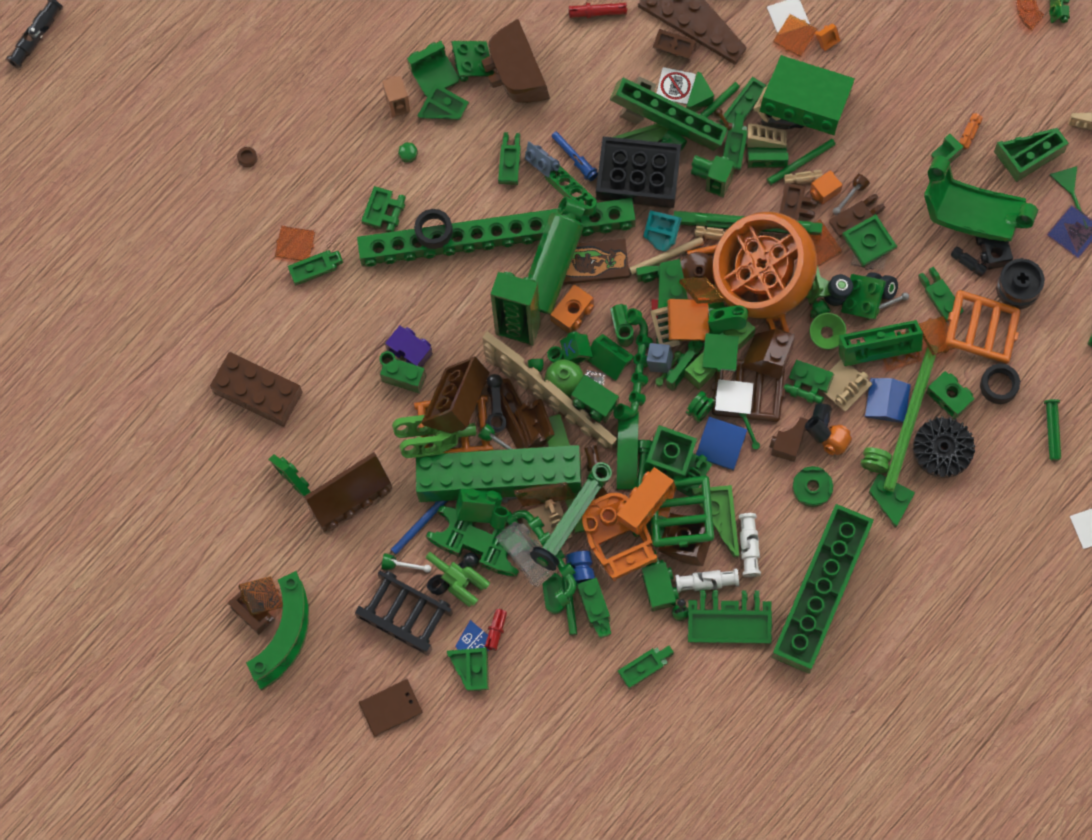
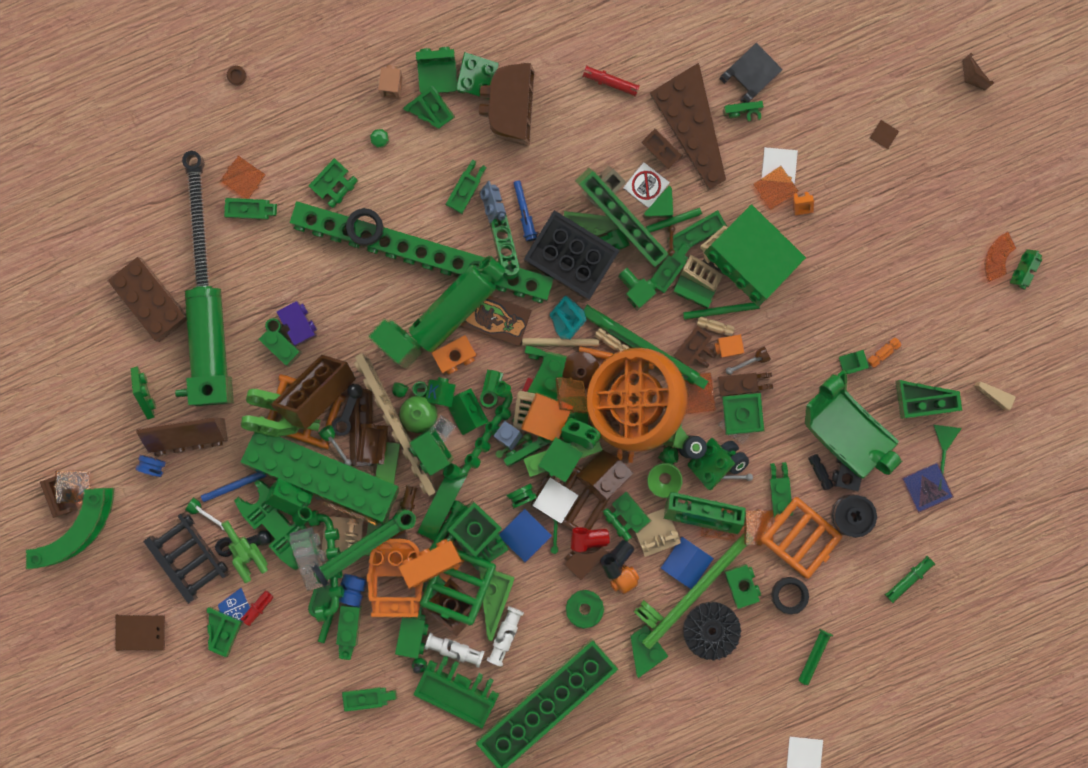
camera: 20 degrees right, 15 degrees up
none -> blue wheel [135,455,166,477]
none -> green piece [175,151,234,406]
none -> red piece [570,527,610,552]

